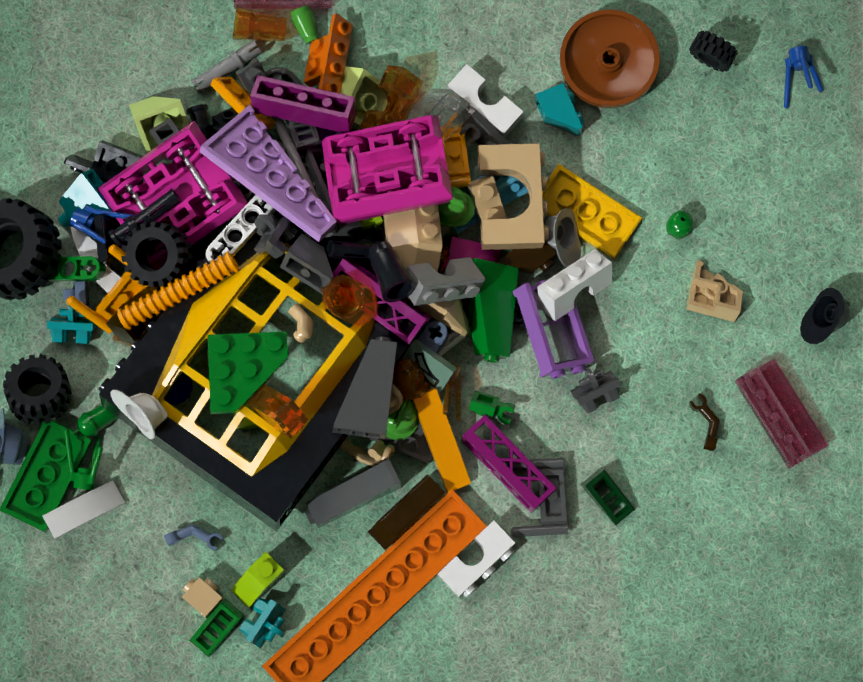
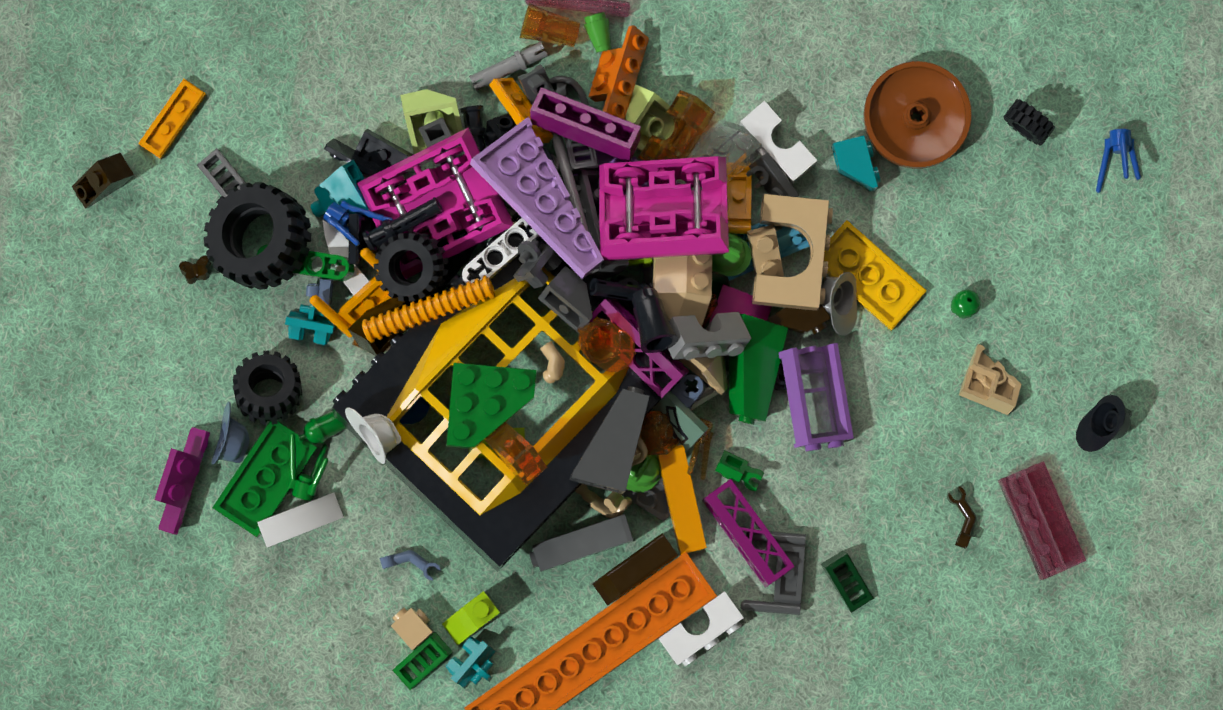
camera: 10 degrees right, 5 degrees up
white arch [537,249,612,321] -> none
dark grey hips [570,368,621,413] -> none

